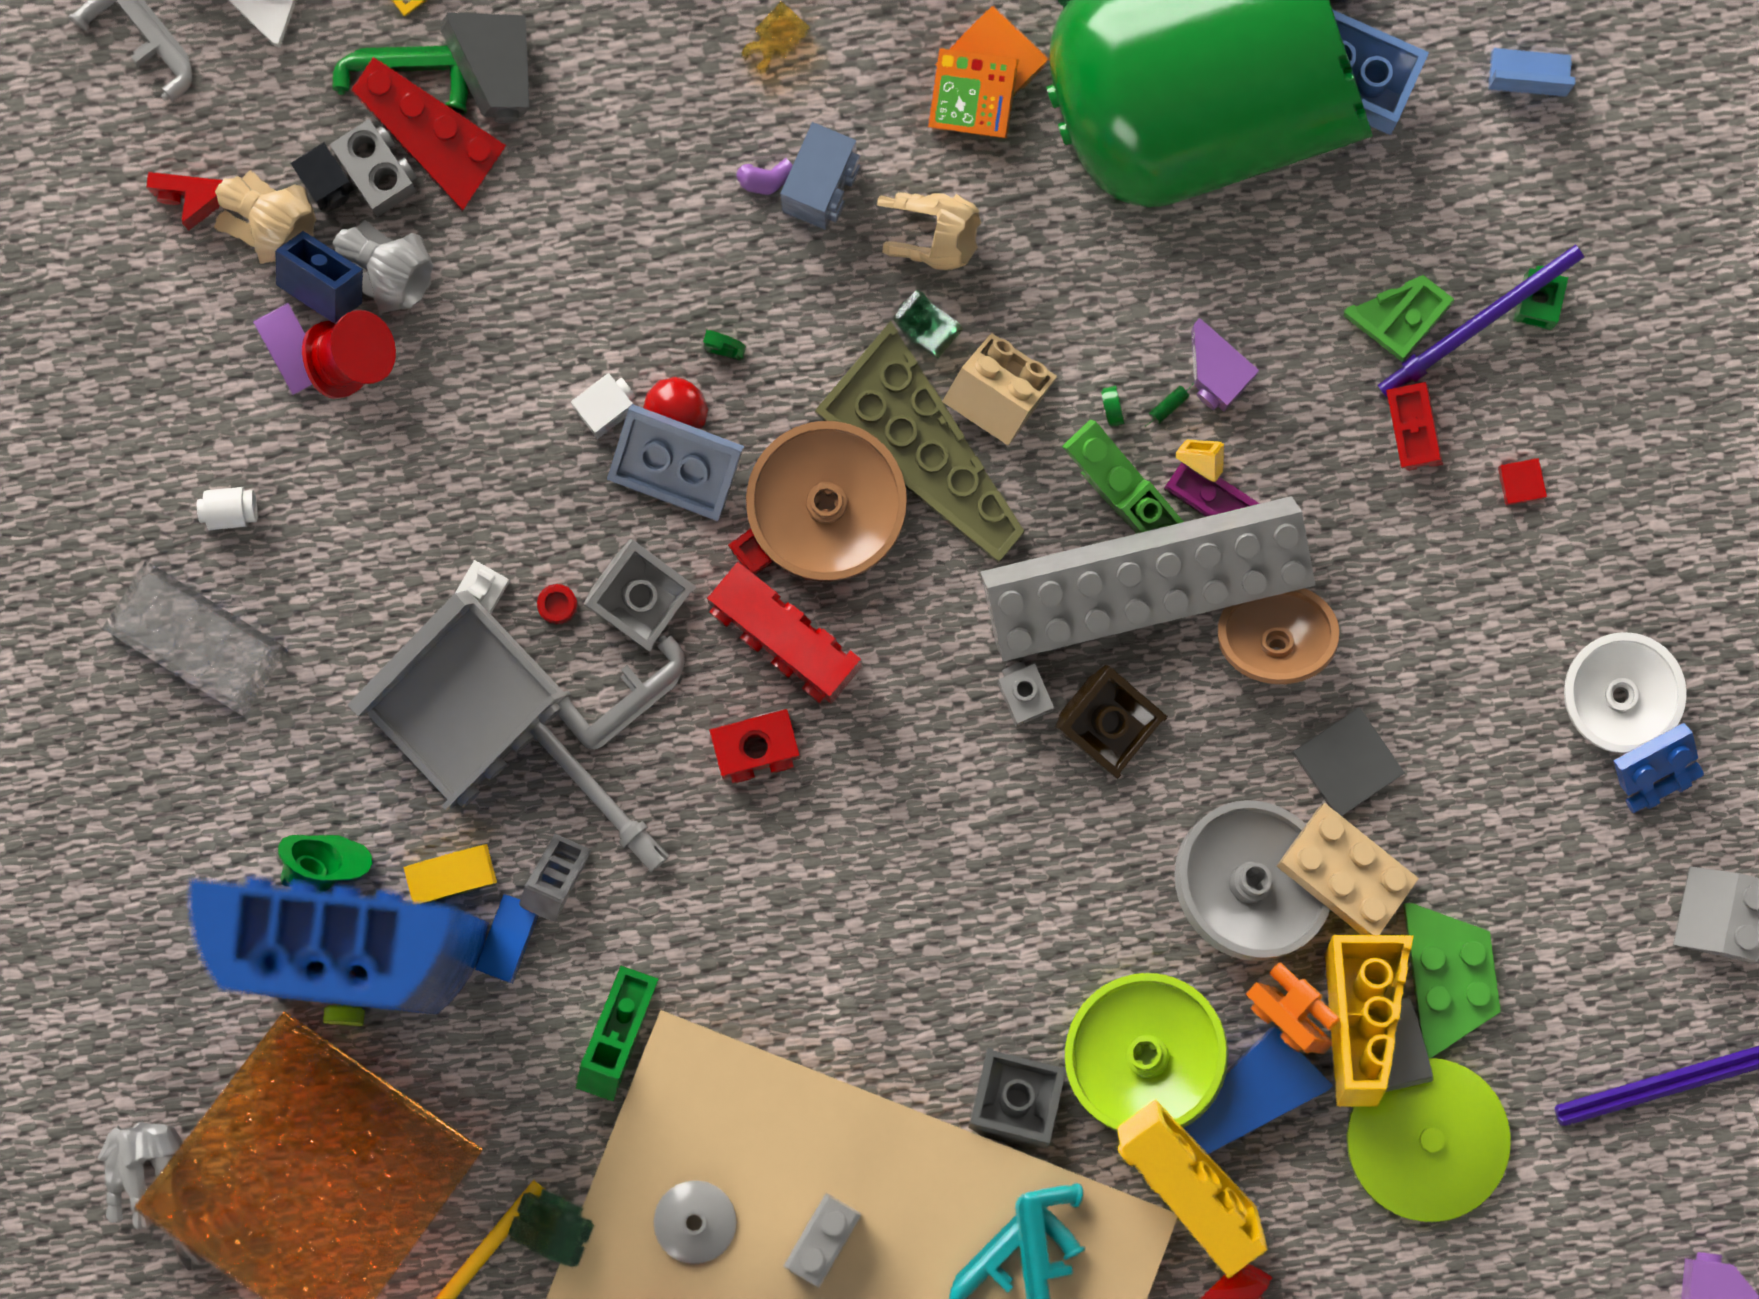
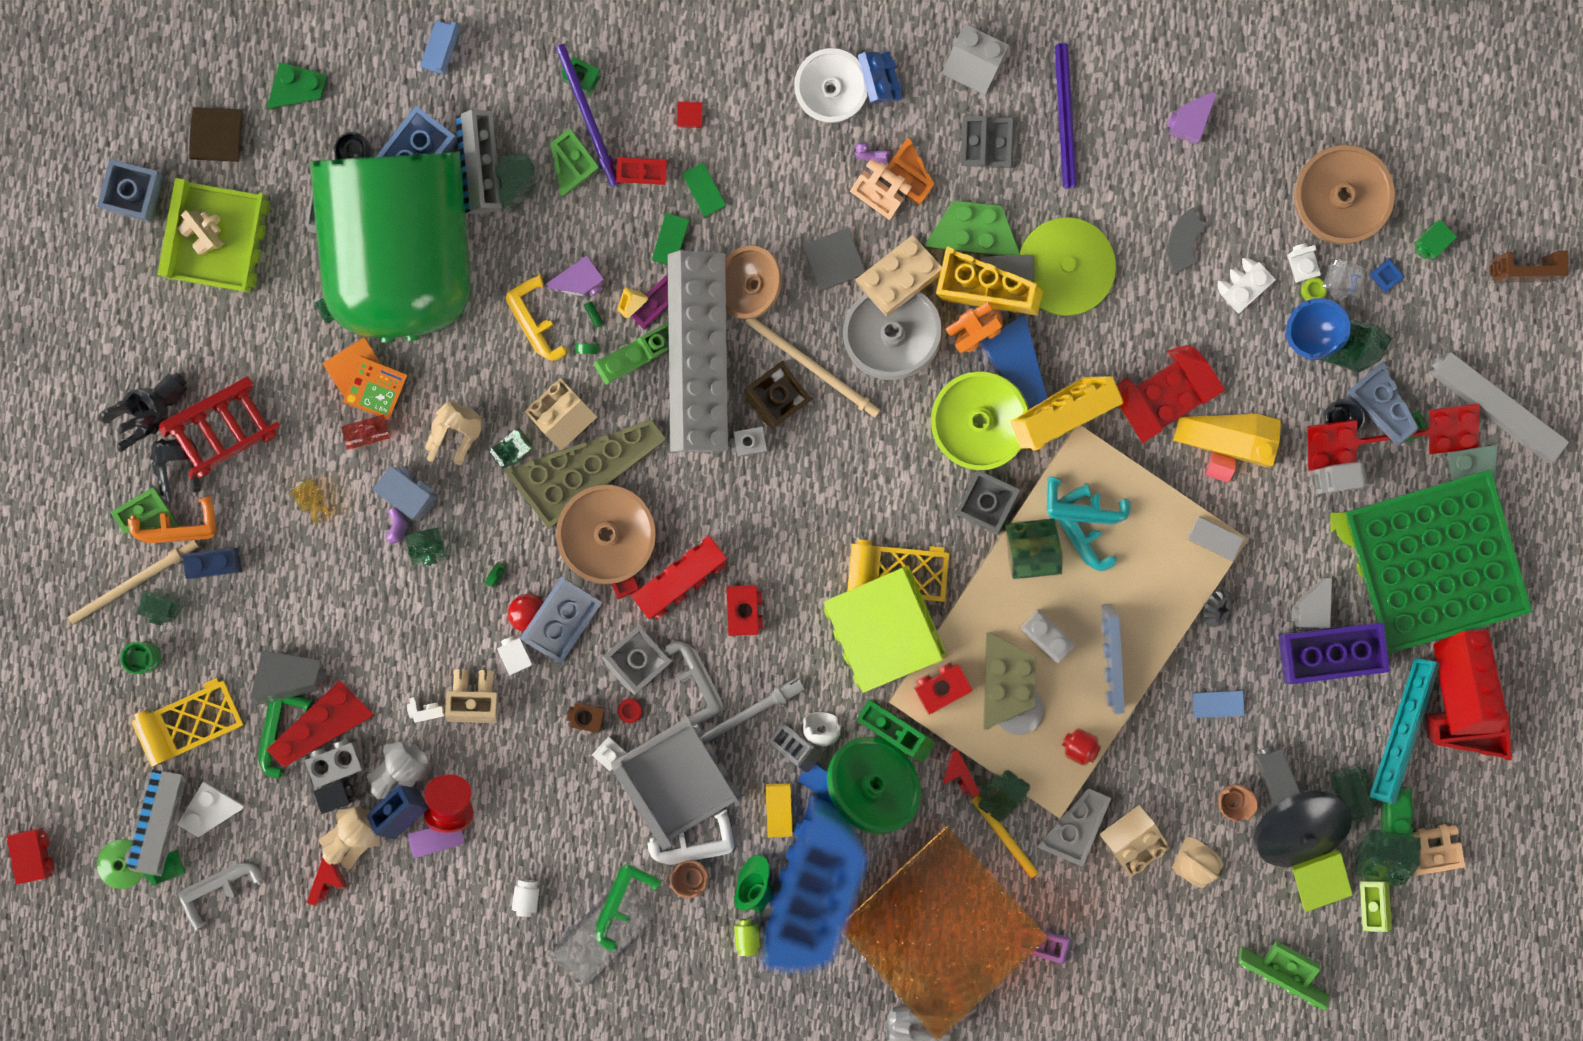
camera: 80 degrees left, 5 degrees up
none -> clear red hips [340,415,391,451]
none -> clear green brick [405,528,446,567]
none -> white bracket [407,697,445,723]
none -> tan brick [445,669,498,723]
none -> light grey brick [455,109,502,214]
none -> clear green slope [496,153,536,214]
none -> yellow piece [506,274,568,361]
none -> reddish brown brick [567,702,606,733]
none -> green piece [596,864,663,952]
none -> white piece [647,809,734,865]
none -> green tile [652,213,689,265]
none -> nougat hair [670,860,709,898]
none -> green tile [682,163,726,218]
none -> lime brick [734,918,760,956]
none -> tan bar [745,318,881,418]
none -> white hair [803,712,841,746]
none -> panel [824,565,948,693]
none -> green dish [827,736,921,834]
none -> yellow piece [847,539,949,602]
none -> light nougat plate [850,158,912,220]
none -> medium lavender arm [854,142,891,163]
none -> orange wing [880,138,934,206]
none -> red brick [913,662,973,715]
none -> red slope [941,748,981,798]
none -> dark grey slope [961,116,1015,168]
none -> olive wing [984,633,1036,730]
none -> clear green slope [1005,518,1063,579]

